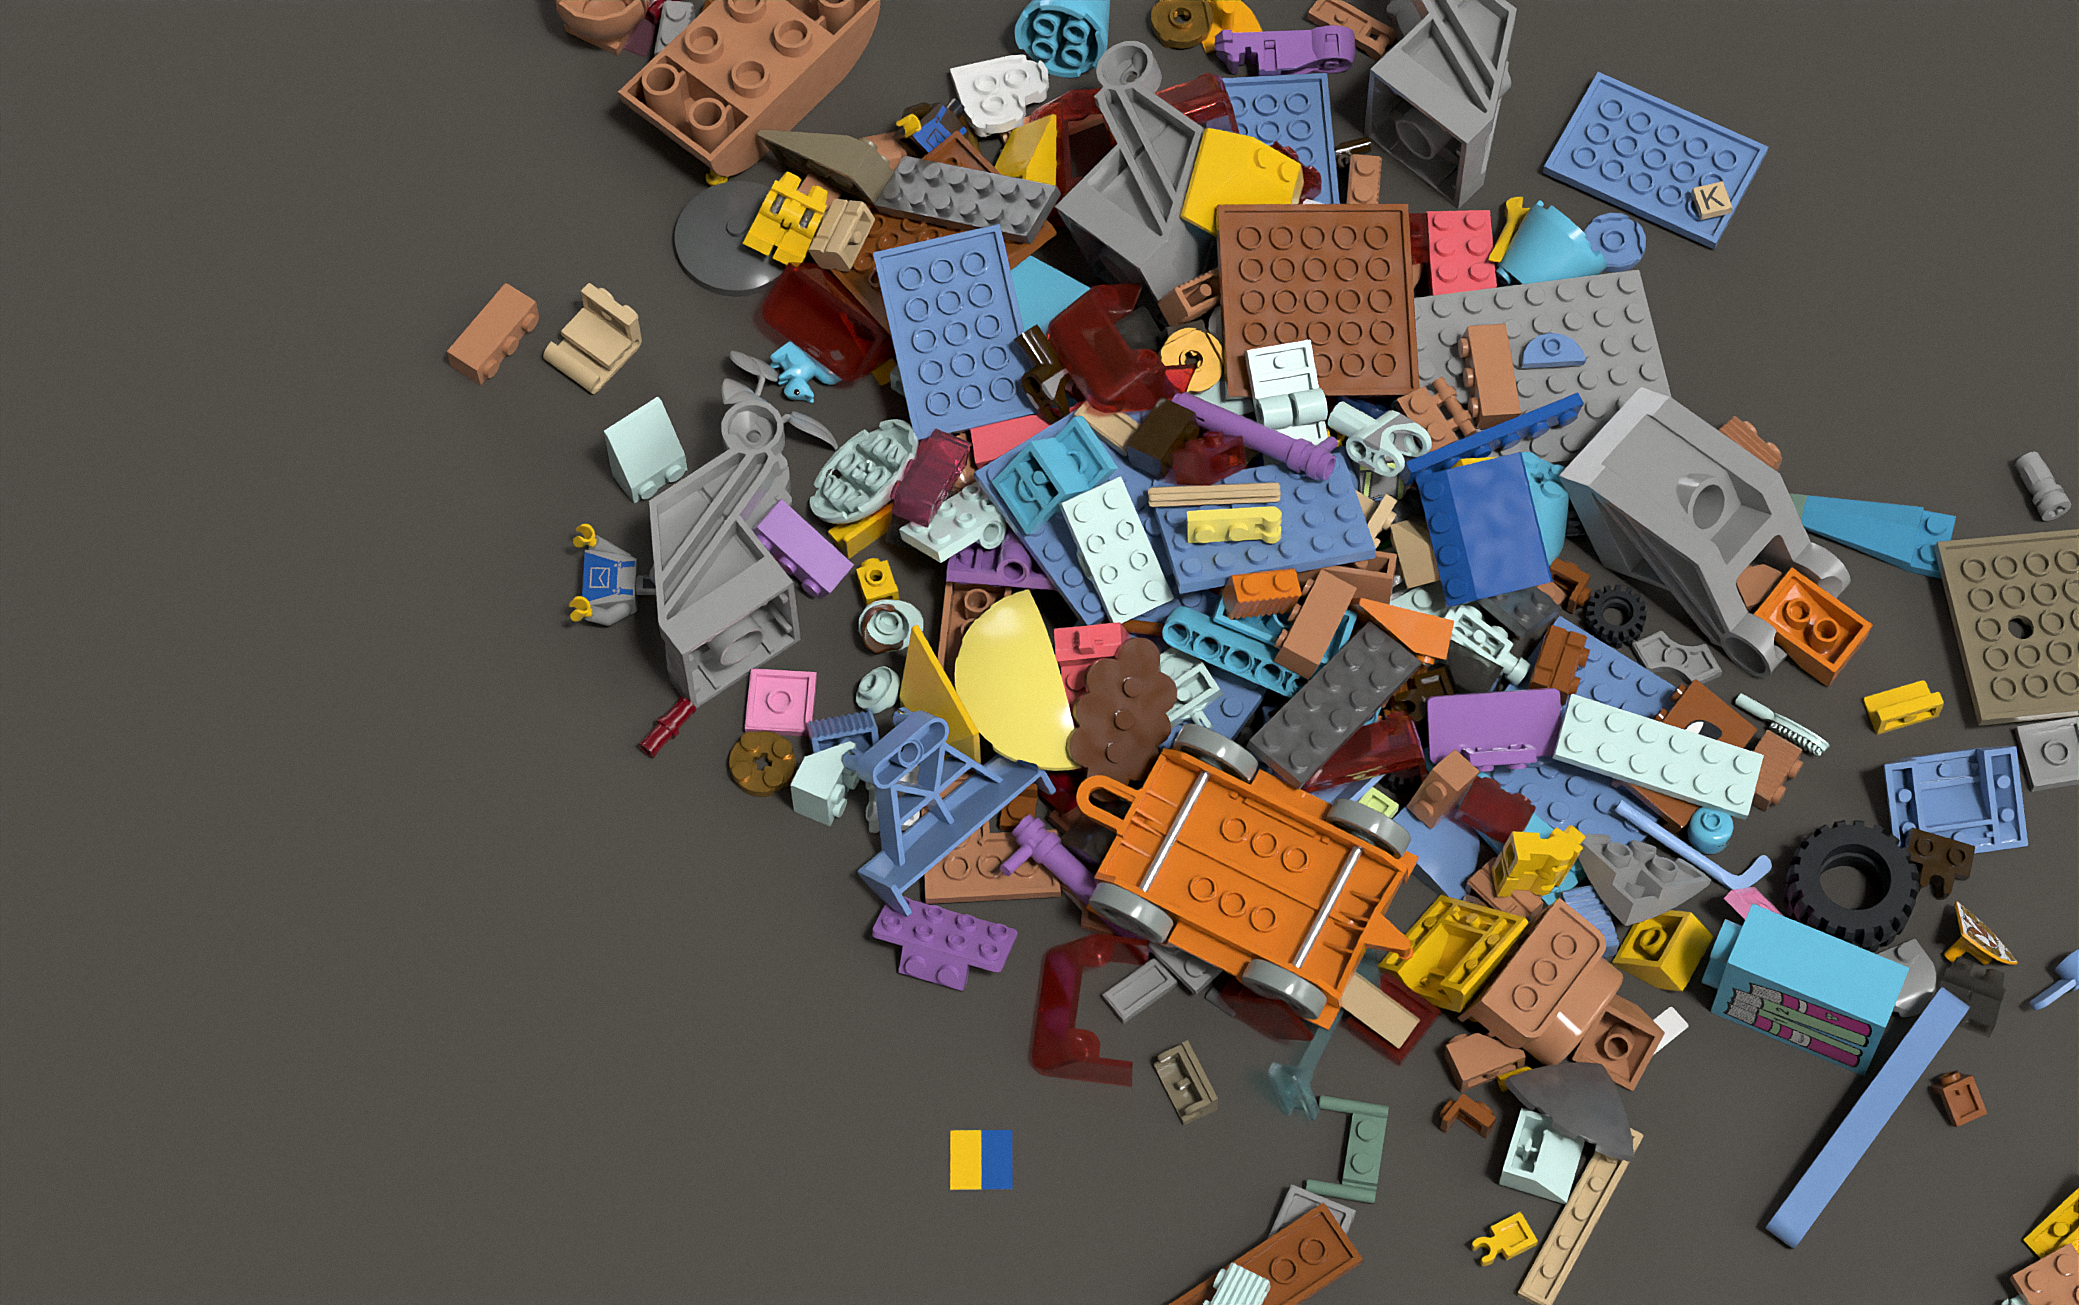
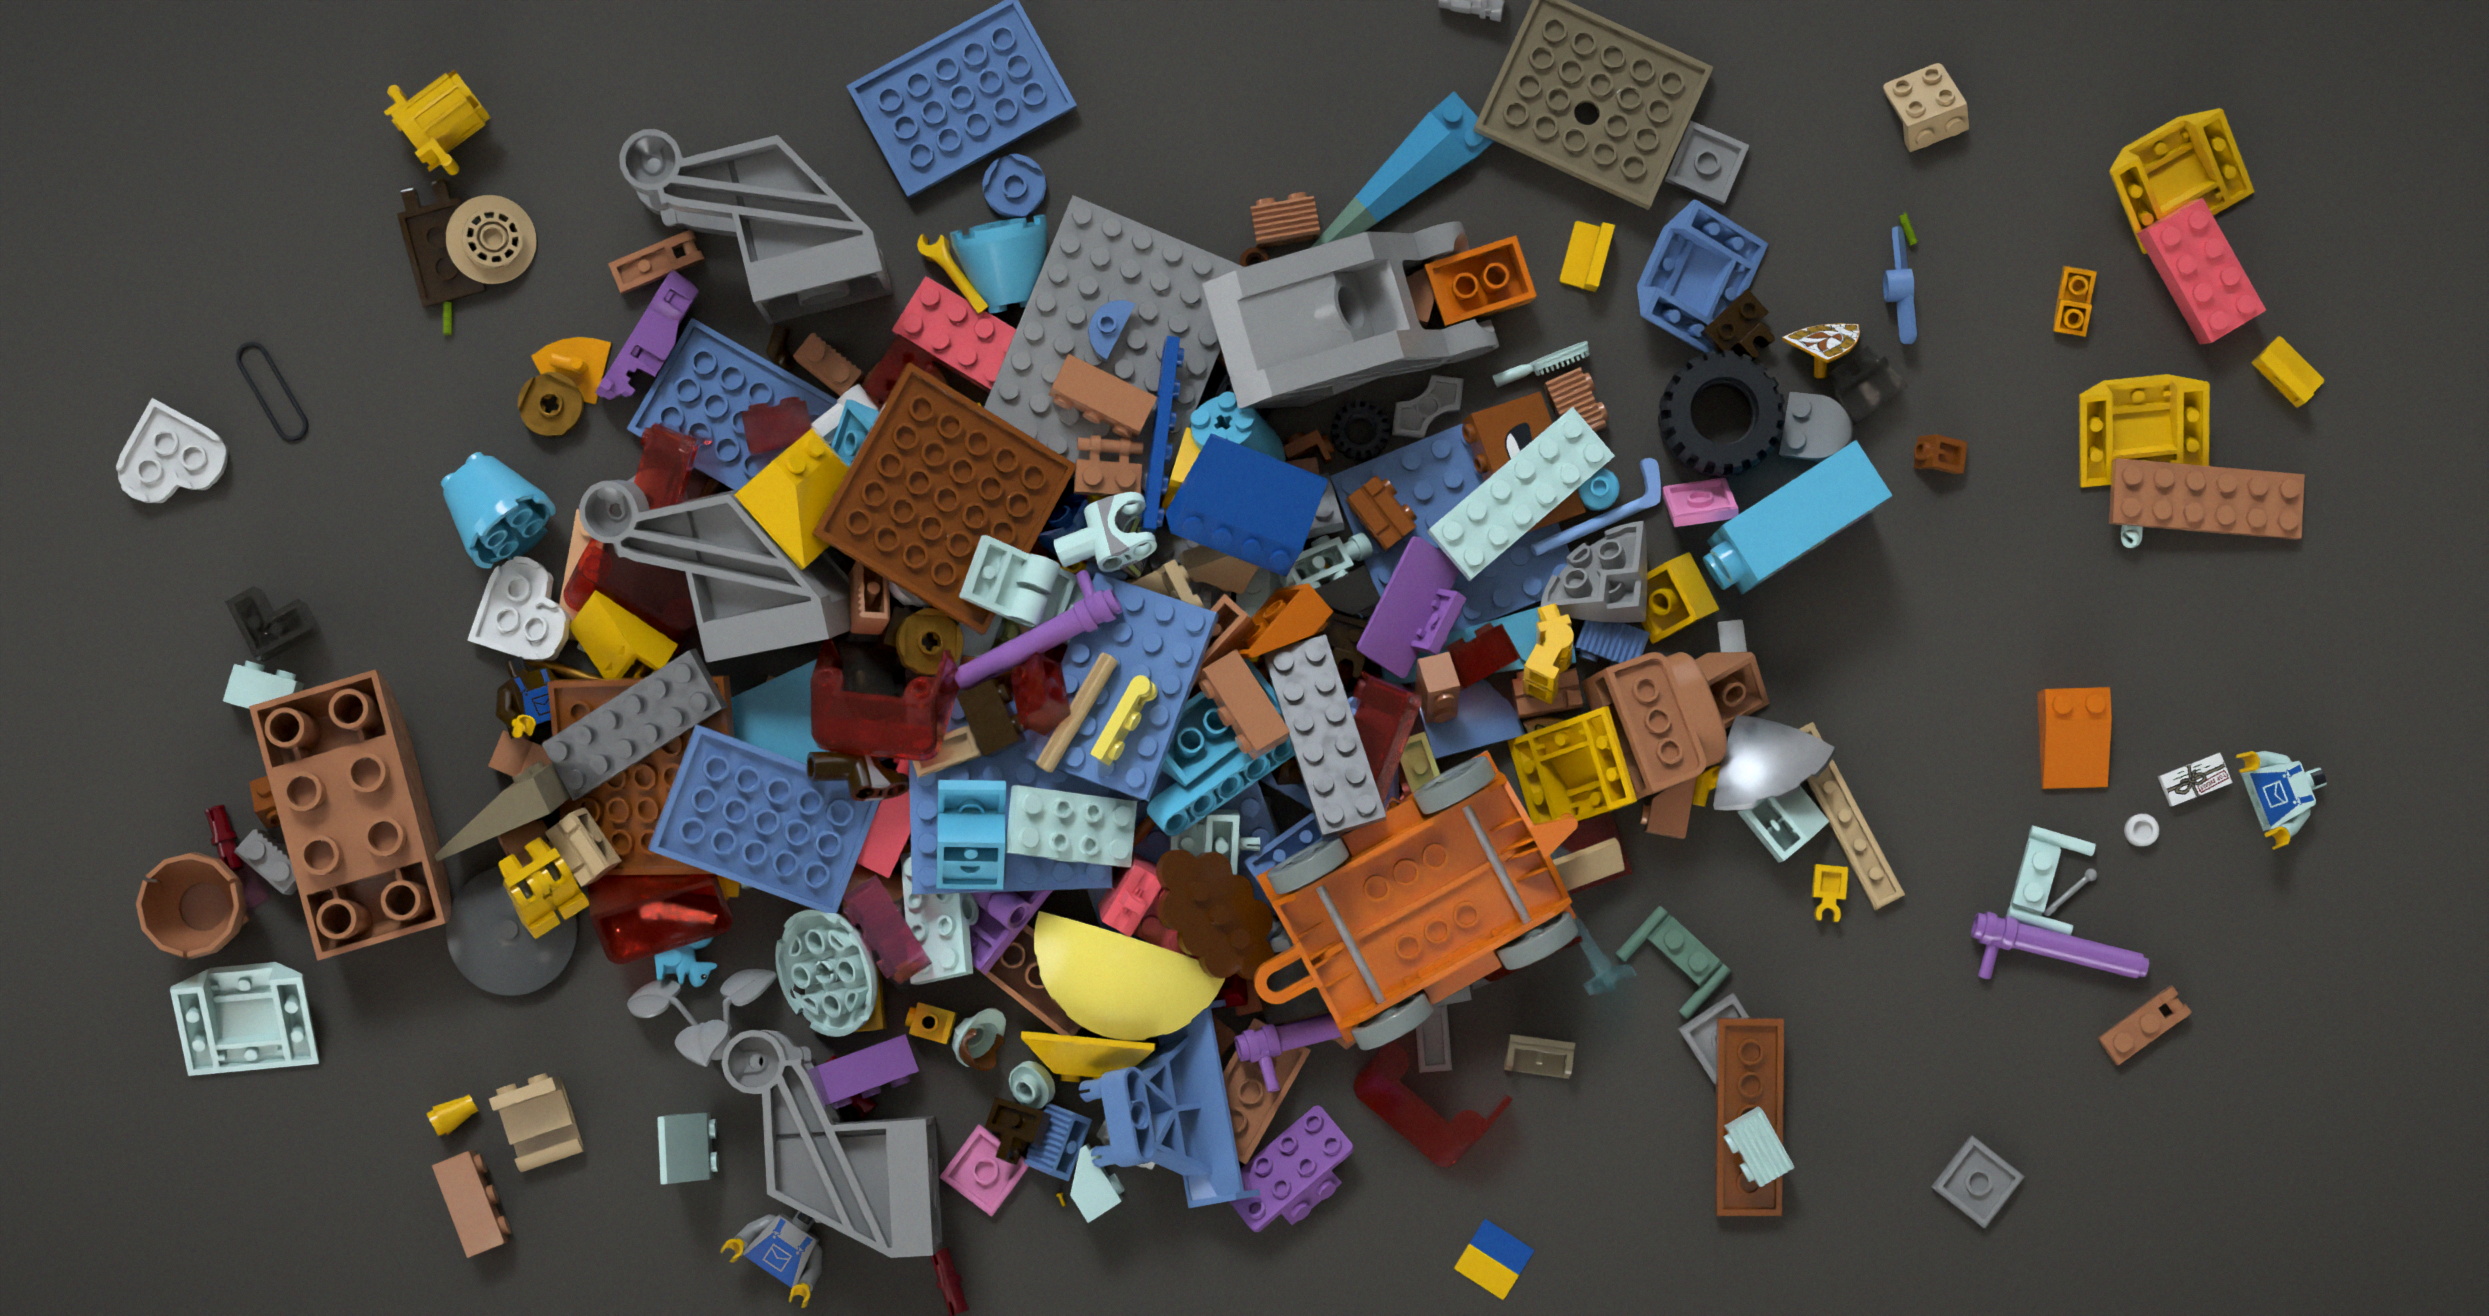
camera: 60 degrees left, 20 degrees up
pearl gold plate [729,731,796,797] -> none
orange brick [1222,568,1302,620] -> none
dark orange bracket [1440,1093,1496,1139] -> none
tan tile [1691,181,1733,220] -> none
medium blue beam [1765,987,1970,1249] -> none
none -> light aqua slope [170,962,320,1076]
none -> yellow cone [426,1094,478,1136]
none -> dark brown hinge [984,1097,1052,1165]

